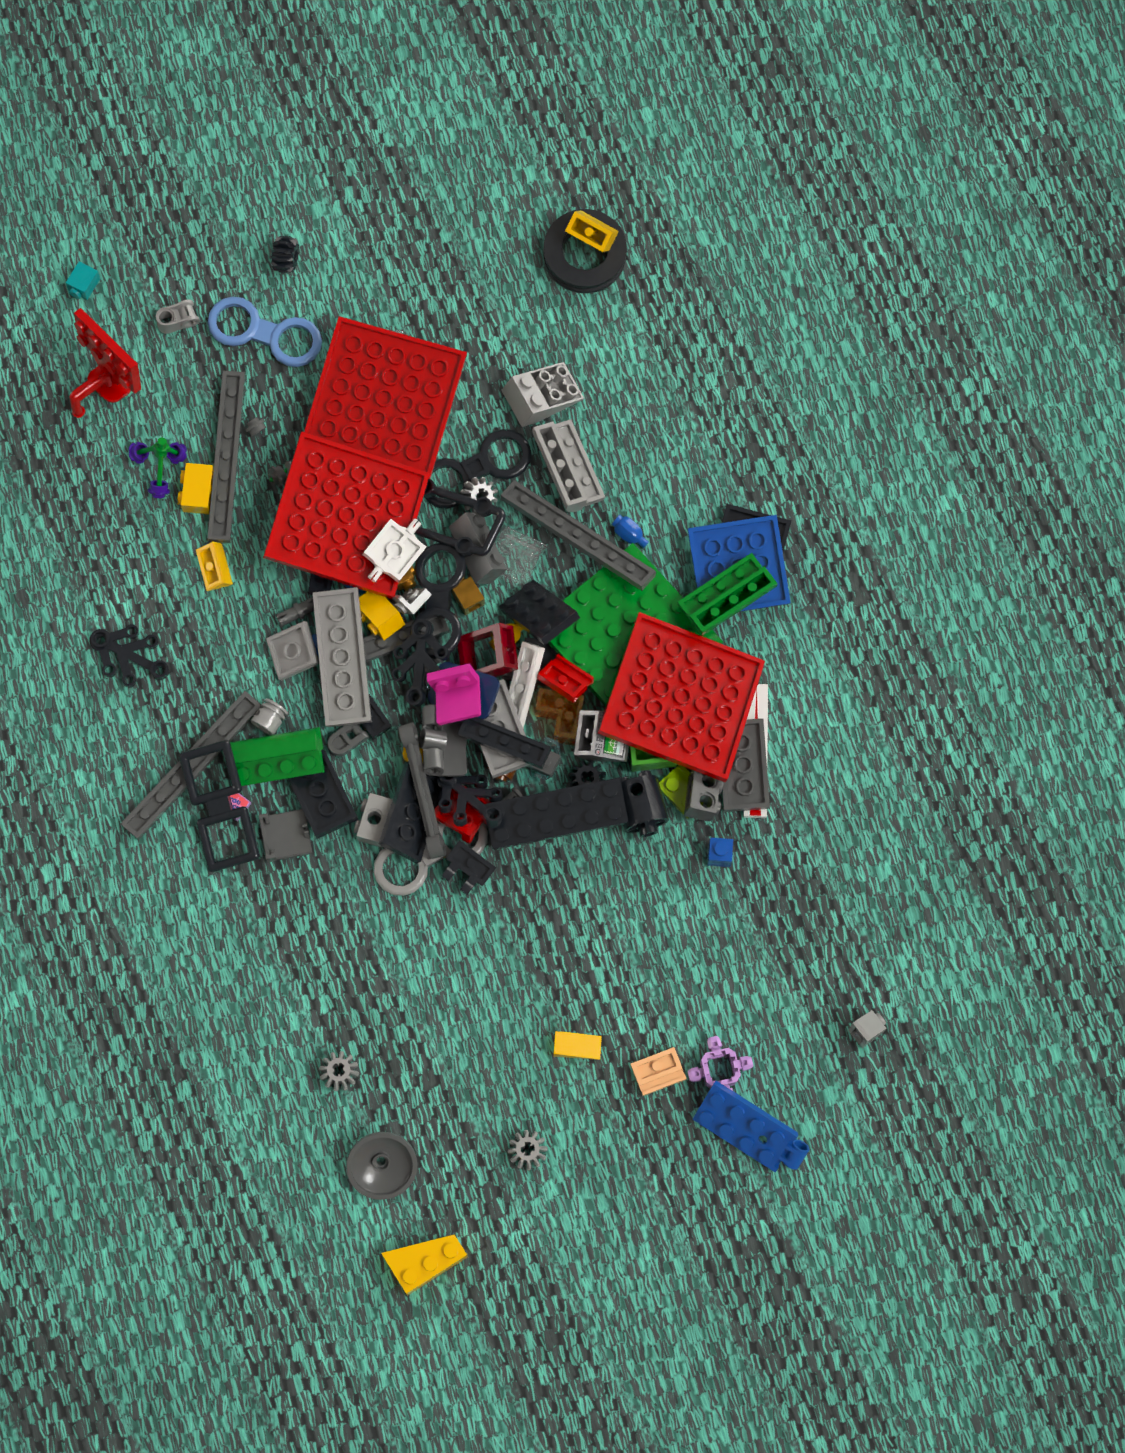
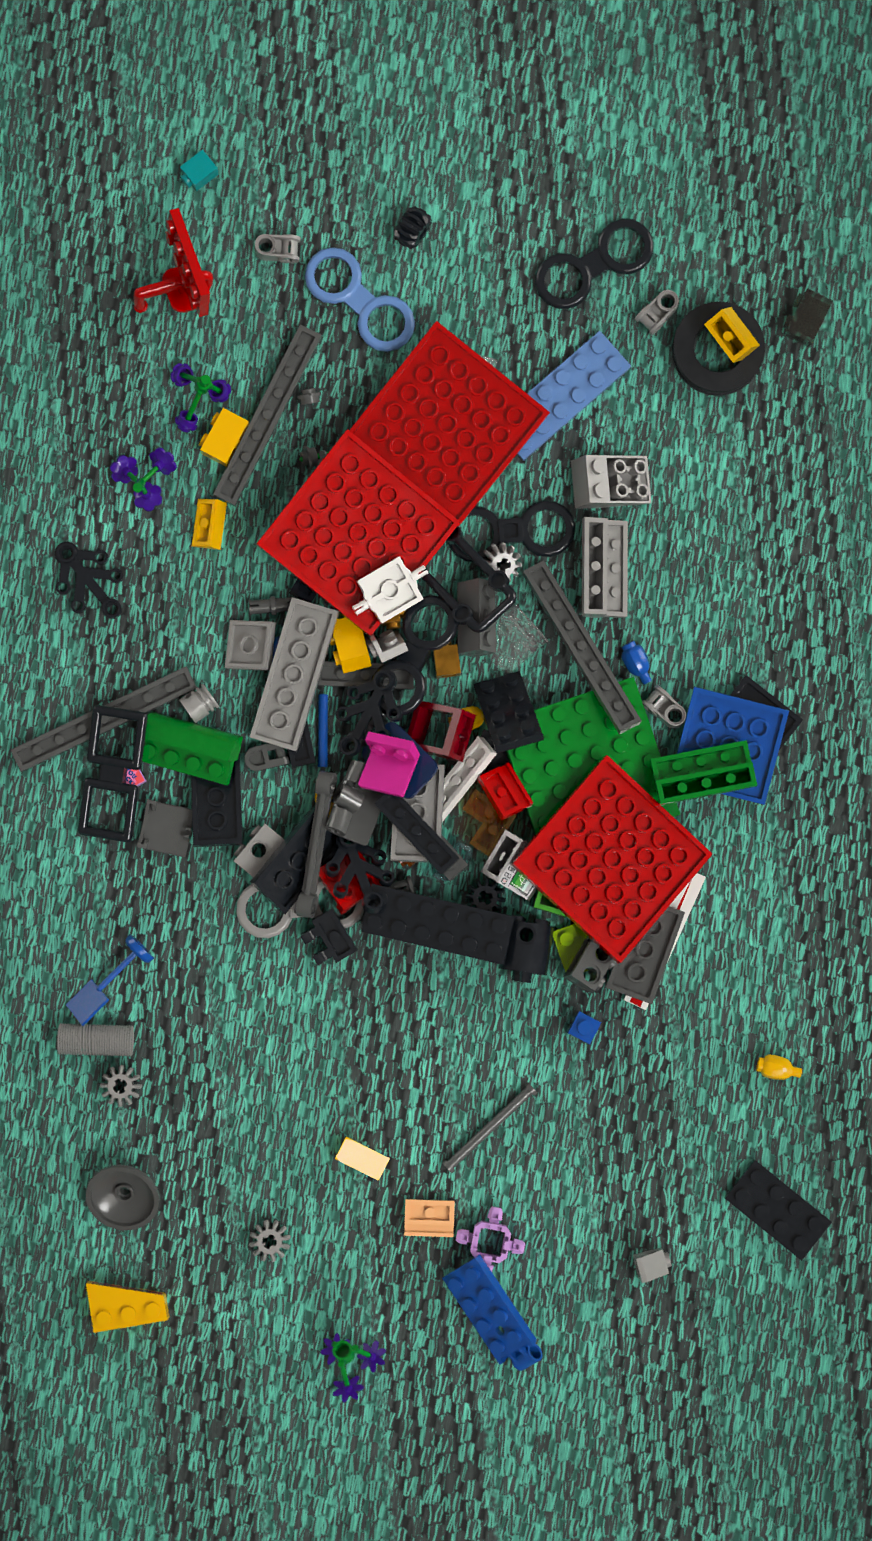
camera: 20 degrees right, 10 degrees up
none -> light grey piece [57,1023,134,1057]
none -> blue piece [66,934,154,1026]
none -> dark purple plant [110,447,177,512]
none -> blue bar [318,694,328,767]
none -> dark purple plant [320,1333,386,1403]
none -> dark grey bar [442,1082,538,1173]
none -> medium blue plate [517,331,631,461]
none -> black bar [535,218,654,309]
none -> light grey piece [635,290,679,336]
none -> light grey piece [642,685,686,729]
none -> black plate [724,1160,832,1261]
none -> yellow plant [756,1054,802,1080]
none -> clear smoke brick [783,288,833,348]

